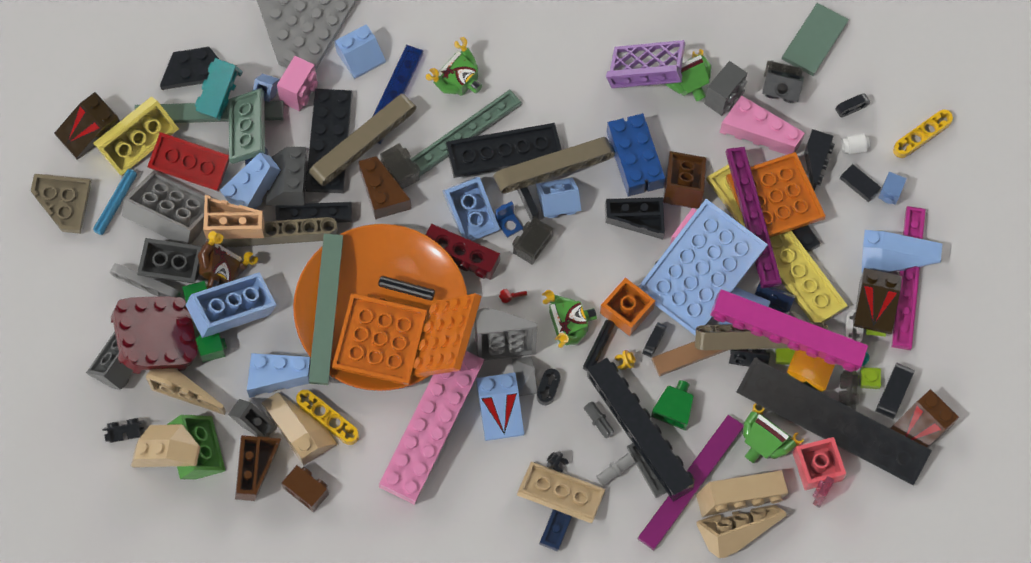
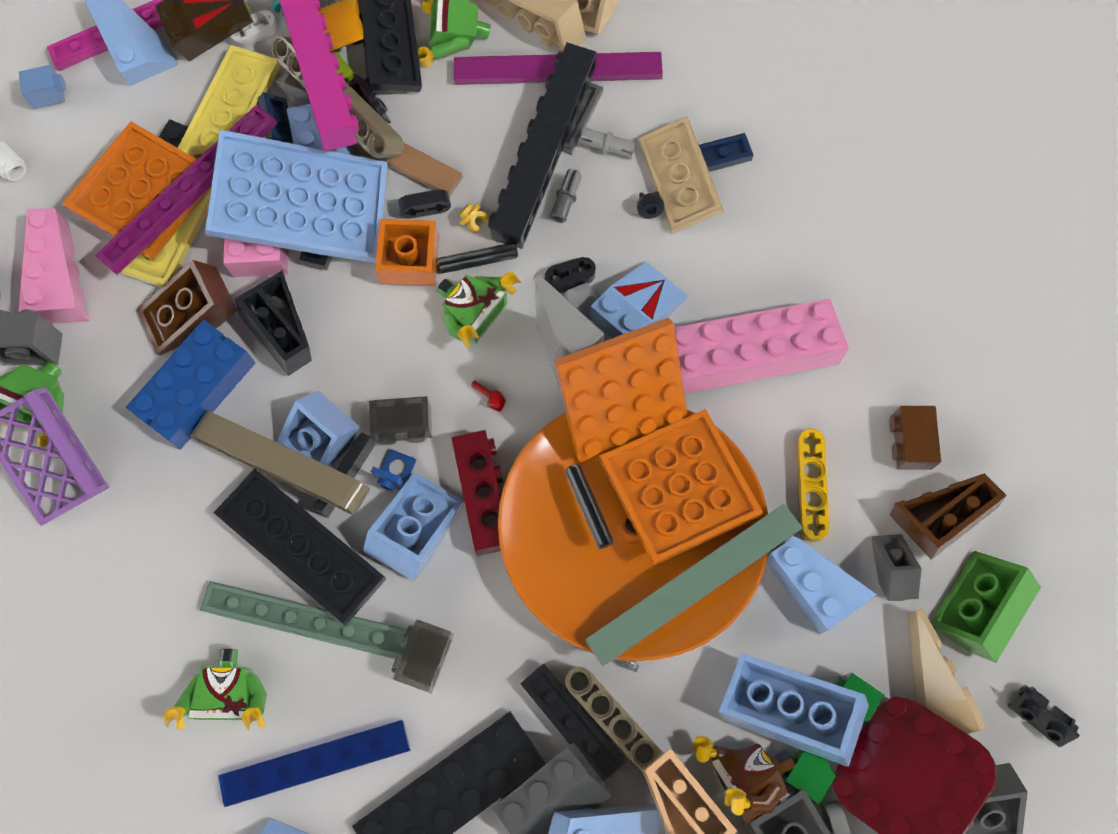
camera: 125 degrees left, 5 degrees up
tan wedge [131,424,200,467] -> none
tan wedge [261,392,337,466] -> none
dark tan beam [309,94,417,186] -> none
reddish brown wedge [358,156,411,219] -> none
green torso [651,380,694,431] -> none
black slope [804,129,835,191] -> none
black tile [839,164,881,202] -> none

